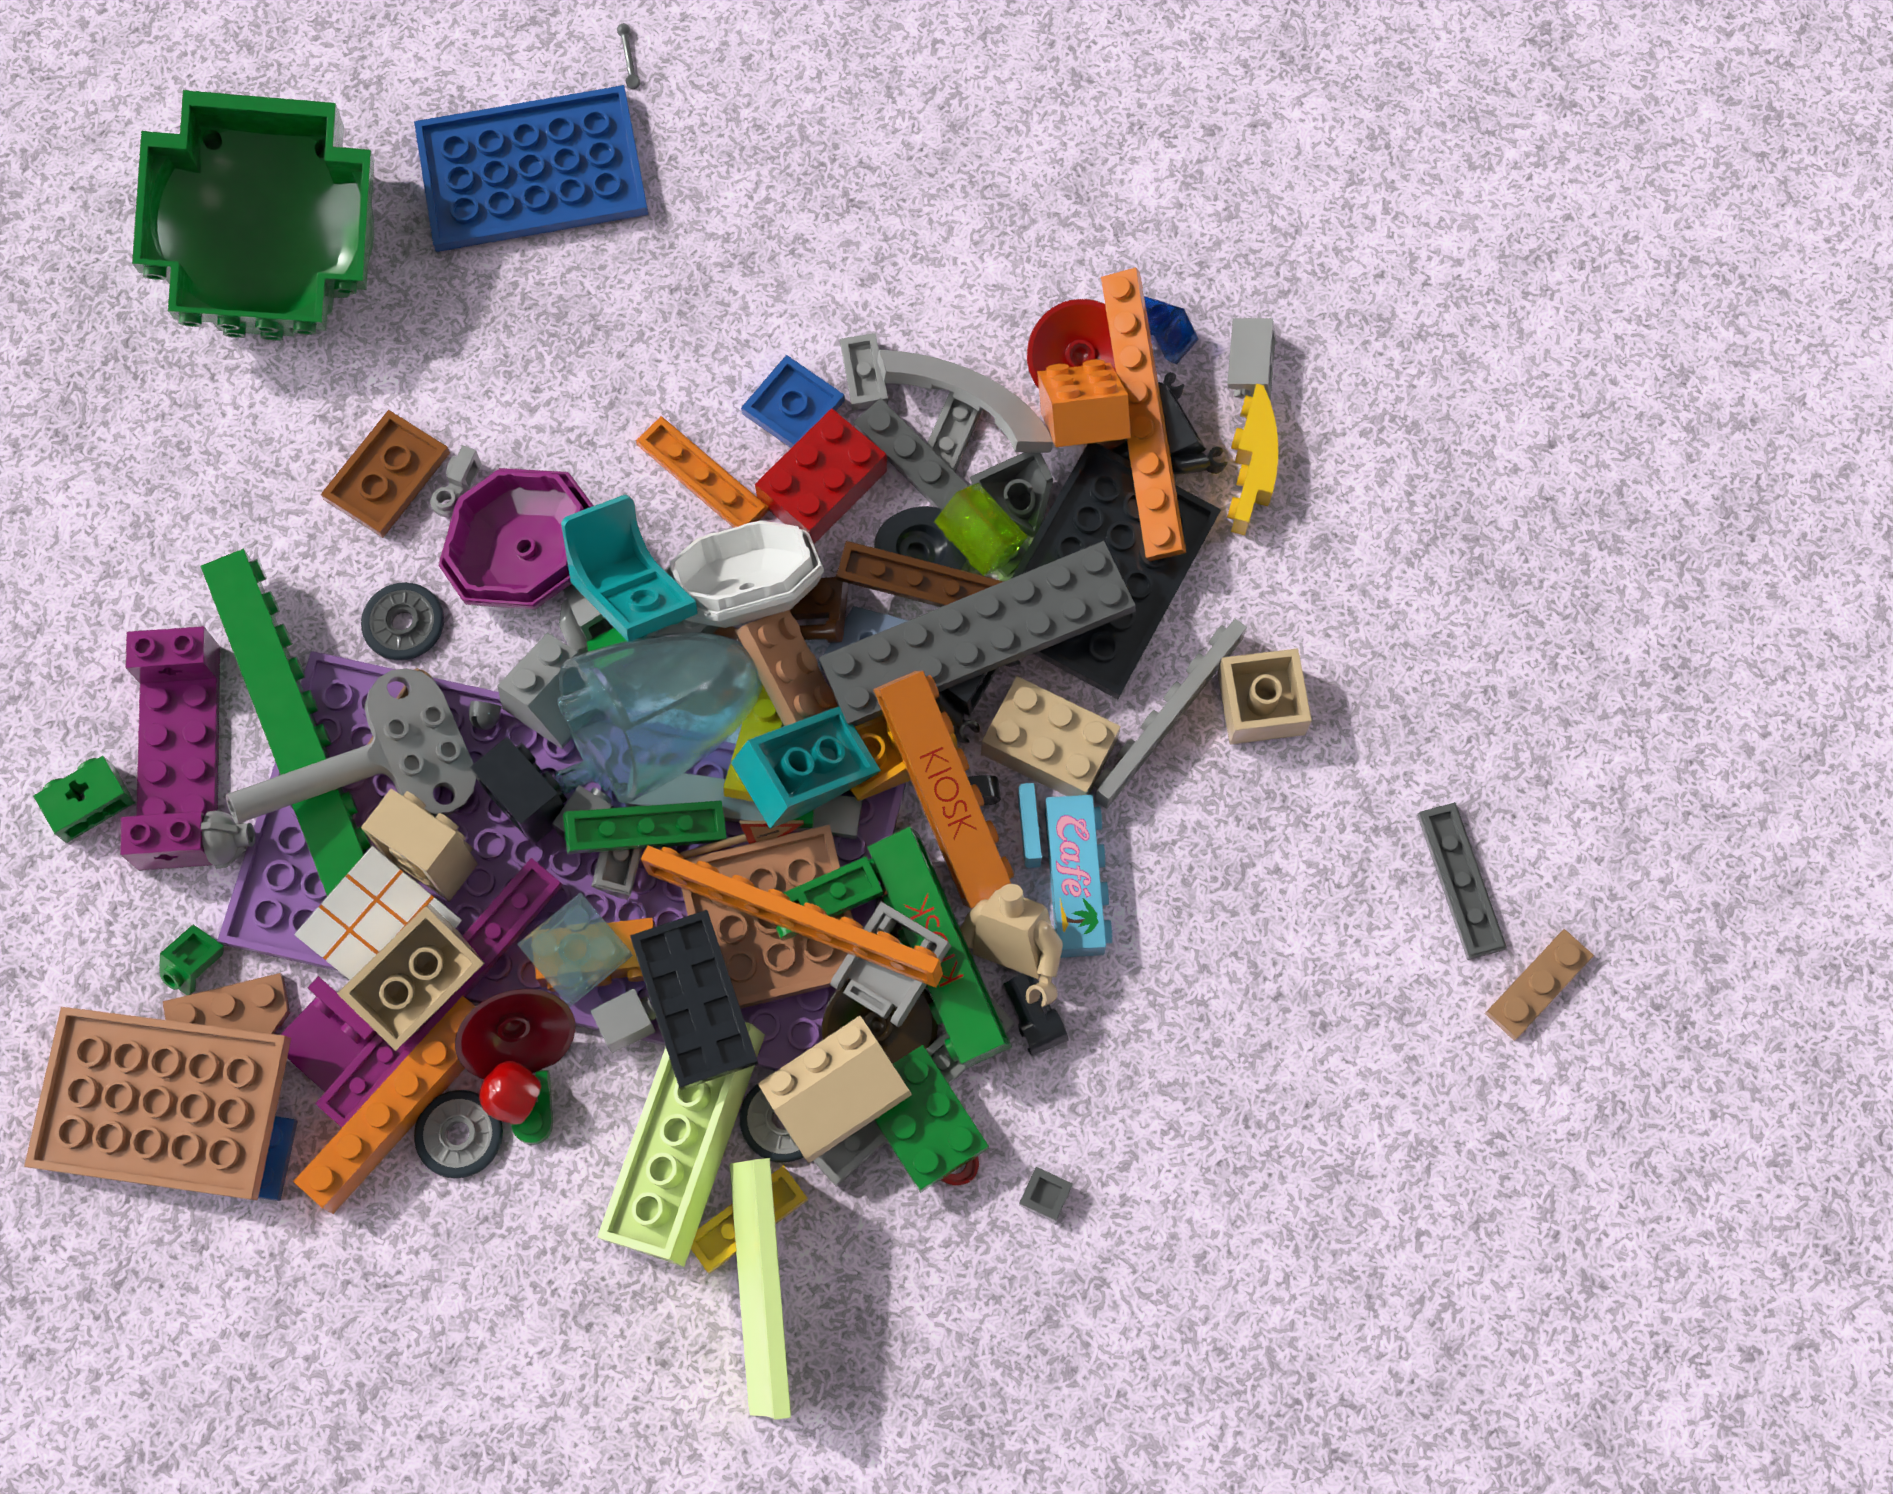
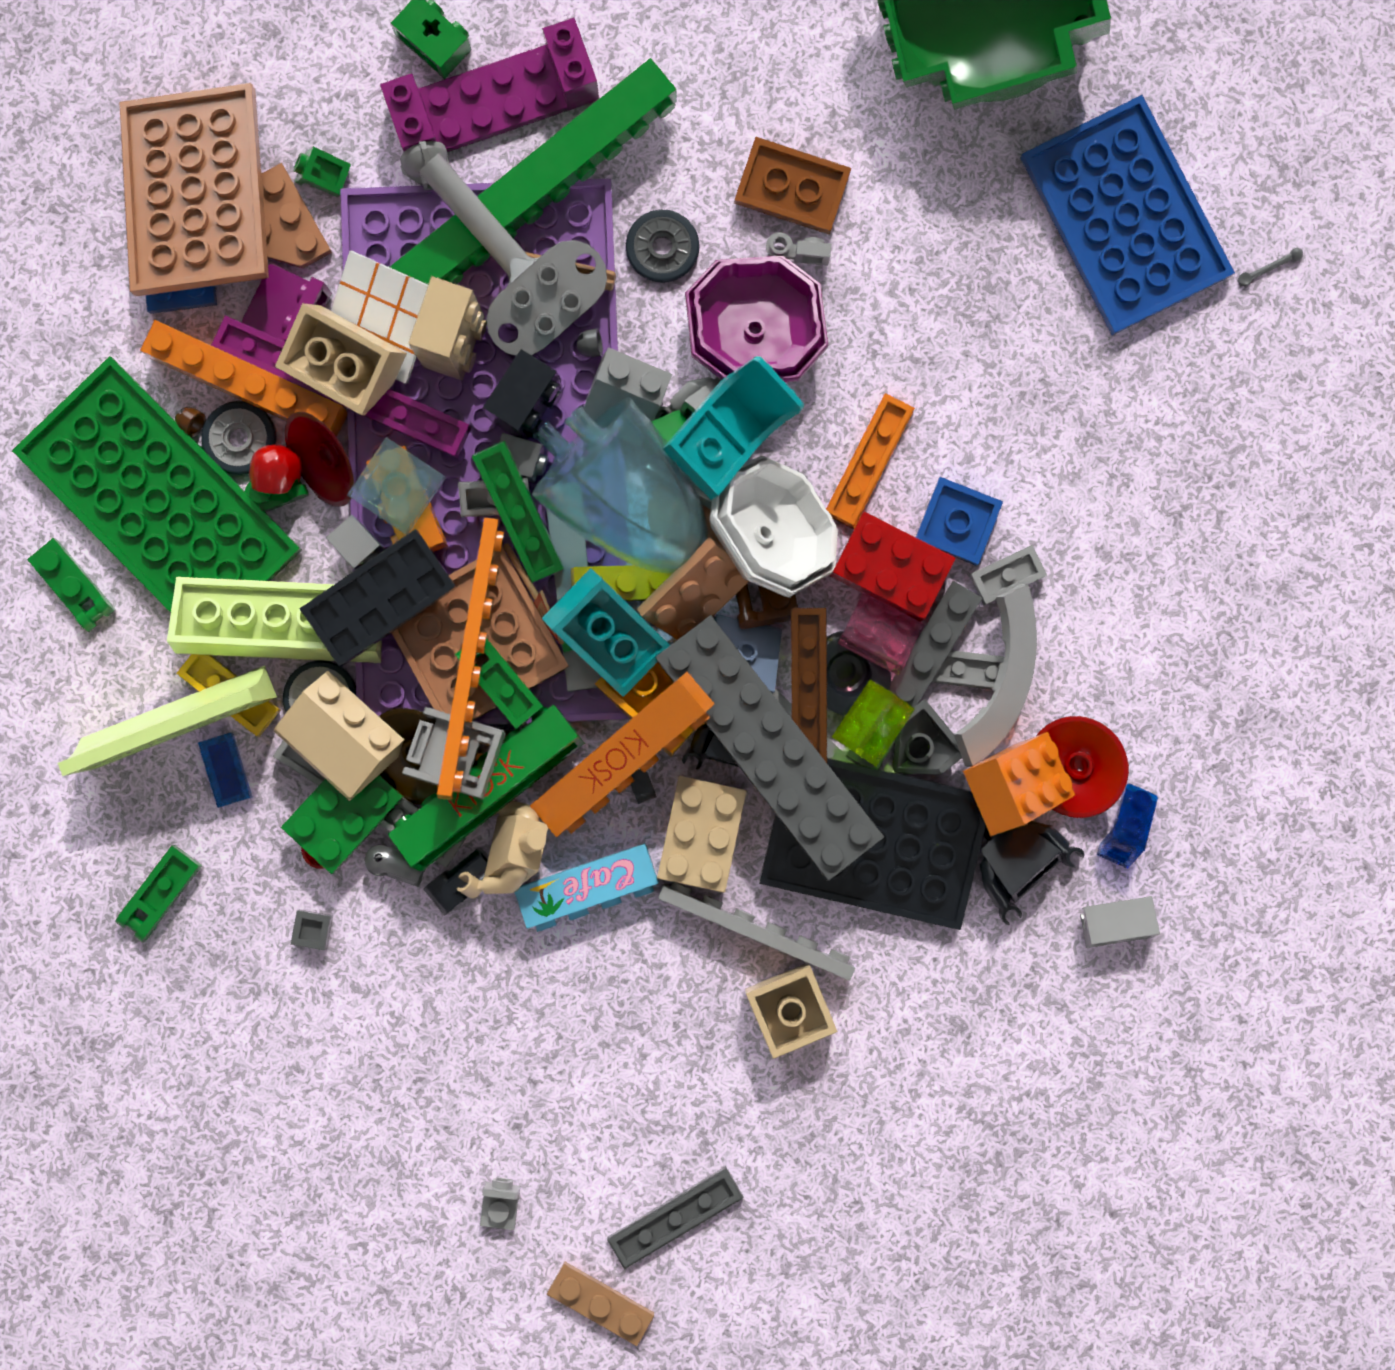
camera: 70 degrees right, 15 degrees up
medium azure tile [1018,783,1042,868] -> none
orange plate [1101,267,1186,561] -> none
yellow slope [1227,384,1279,536] -> none
none -> green plate [12,356,302,613]
none -> green plate [27,538,116,632]
none -> green plate [115,845,202,943]
none -> reddish brown hinge [175,407,206,437]
none -> clear blue tile [198,732,253,808]
none -> flat silver piece [364,845,426,887]
none -> light grey bracket [480,1178,520,1230]
none -> clear pink plate [837,592,923,676]

